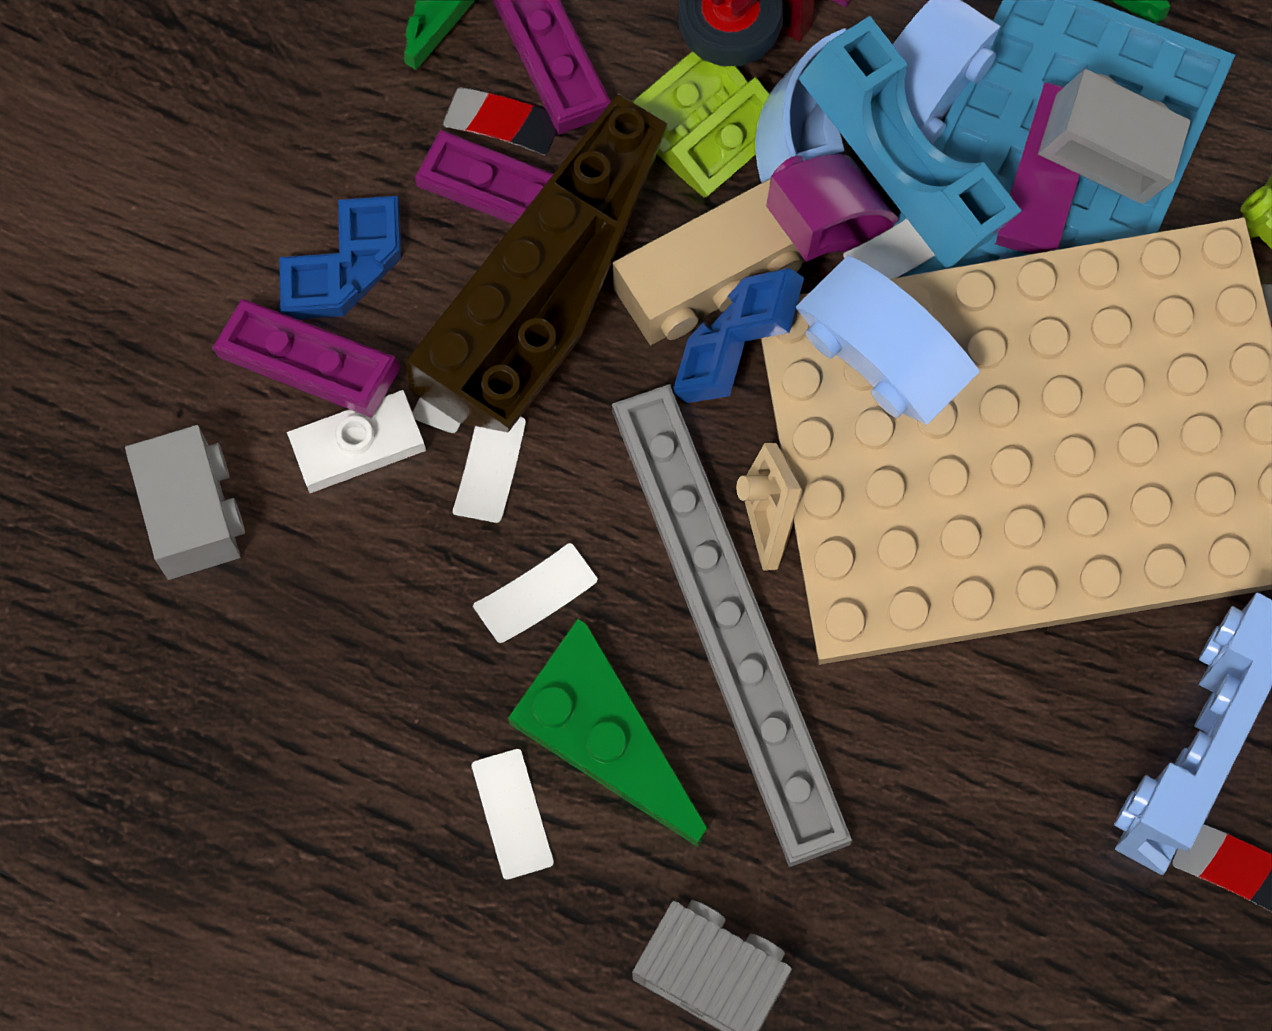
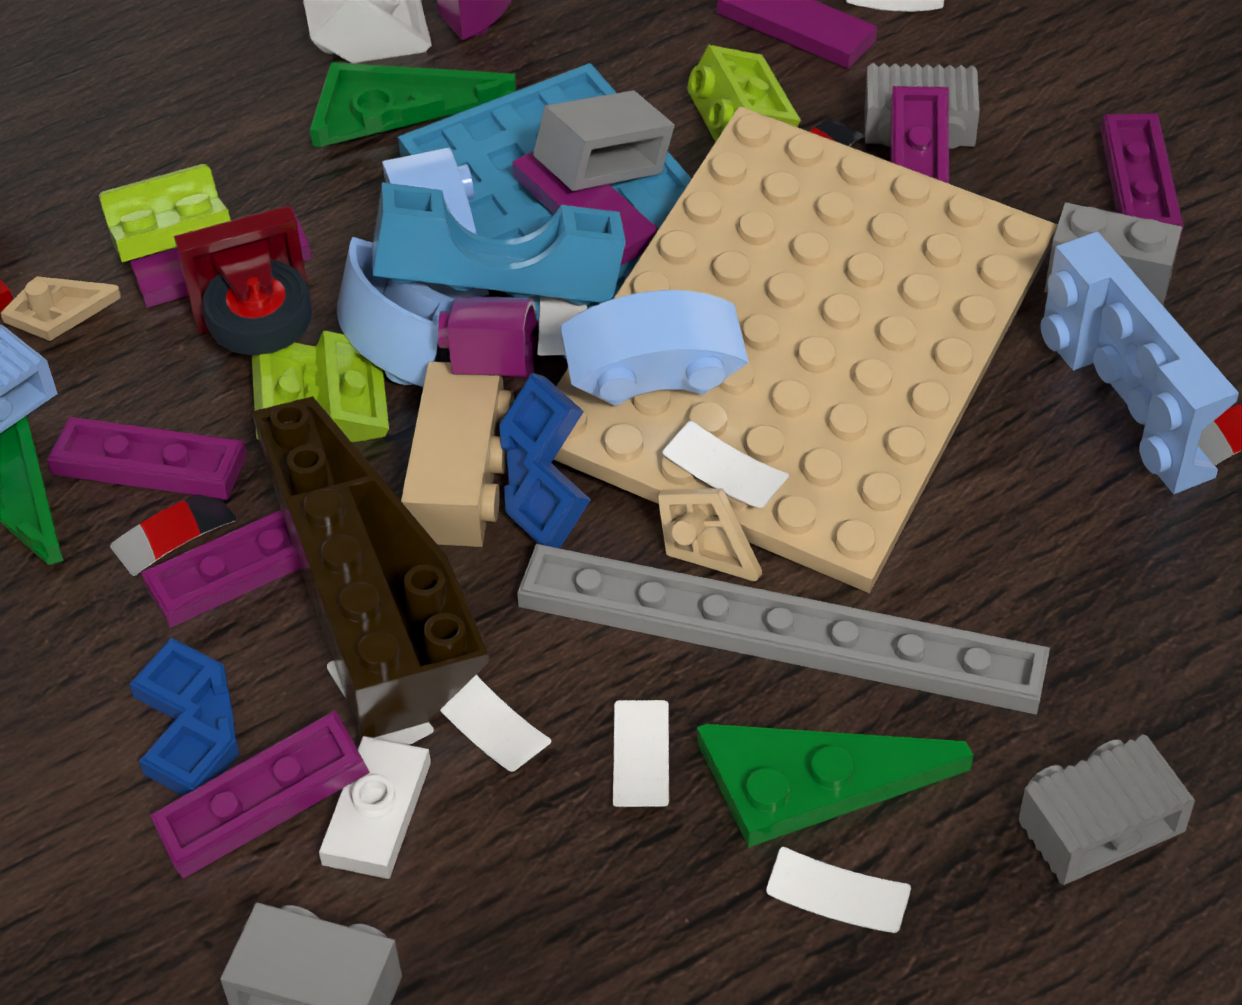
camera: 55 degrees left, 20 degrees down
none -> white sticker [663,421,789,508]

